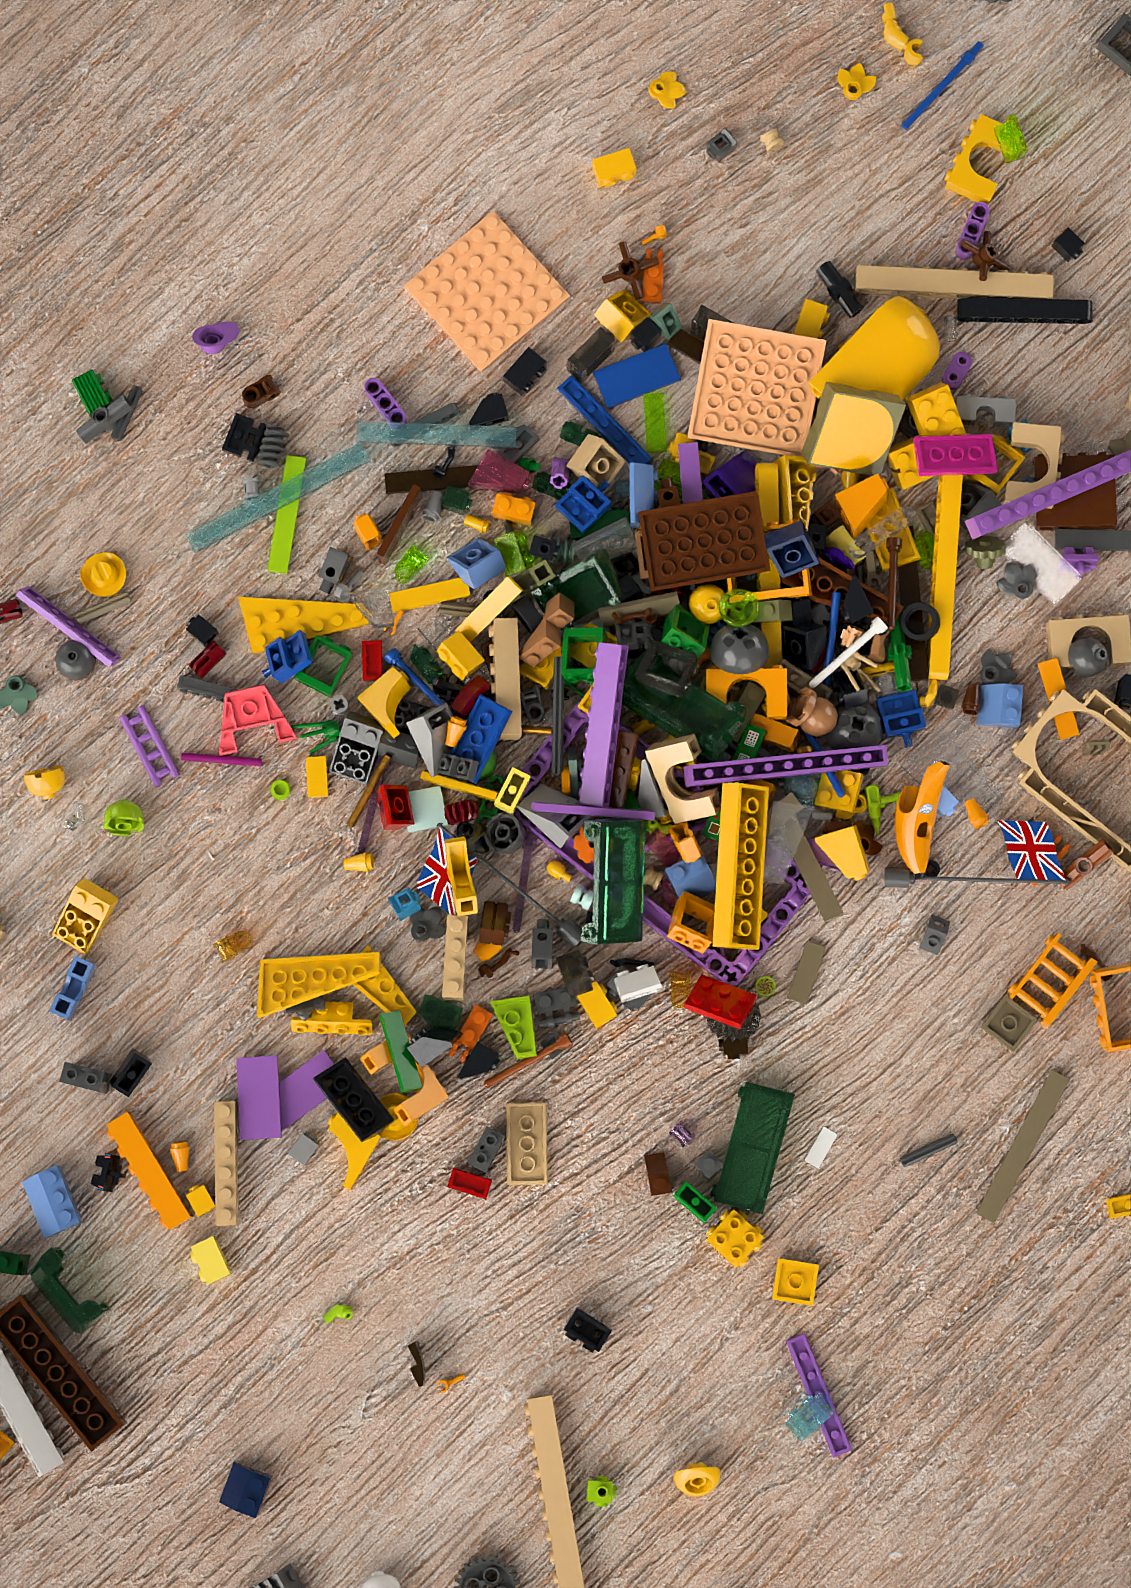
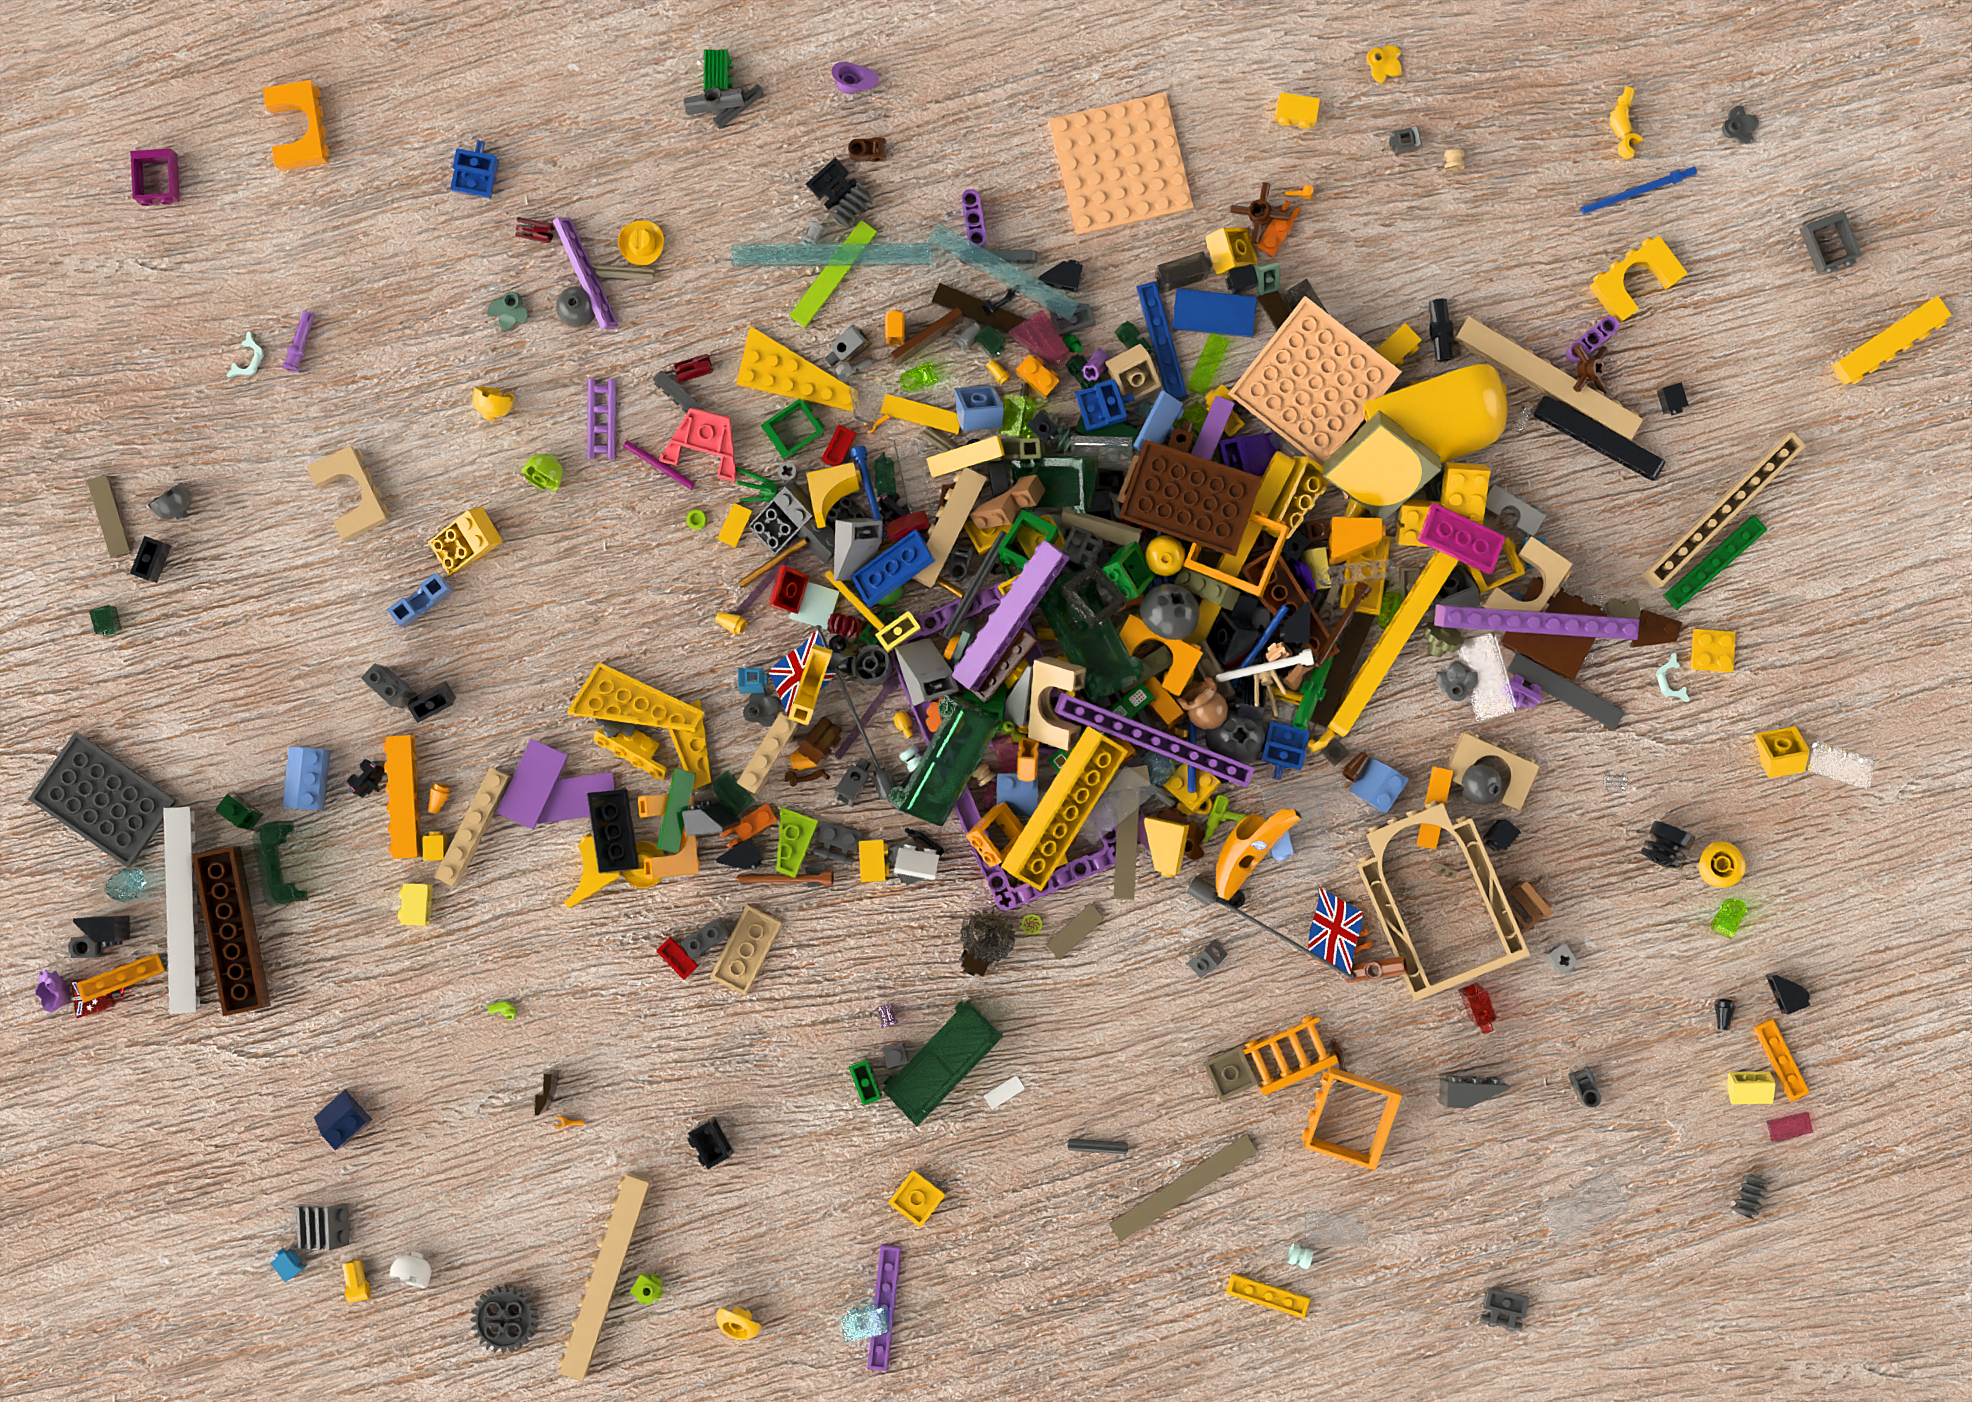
camera: 30 degrees right, 5 degrees up
clear arm [64,803,84,831] -> none
black brick [186,614,219,647] -> none
clear yellow piece [213,931,254,963] -> none
blue plate [262,630,313,683] -> none
light grey brick [288,1133,320,1166] -> none
yellow brick [437,631,485,681] -> none
dark grey slope [437,753,479,781] -> none
light orange cone [445,716,467,747] -> none
black brick [503,347,547,396] -> none
medium lavender tile [531,801,655,820] -> none
clear smoke brick [556,950,594,998] -> none
reddish brown piece [612,608,656,624] -> none
reddish brown slope [644,1152,672,1196] -> none
clear yellow piece [670,971,691,1010] -> none
red plate [684,974,757,1029] -> none
yellow brick [705,1209,764,1268] -> none
clear neon green piece [719,589,759,627] -> none
dark blue slope [764,520,819,578] -> none
yellow plate [837,63,876,100] -> none
black tyre [900,602,940,641] -> none
medium lavender plate [942,352,972,390] -> none
light orange cone [964,798,990,829] -> none
dark grey plate [980,649,1018,685] -> none
clear neon green bracket [994,114,1028,163] -> none

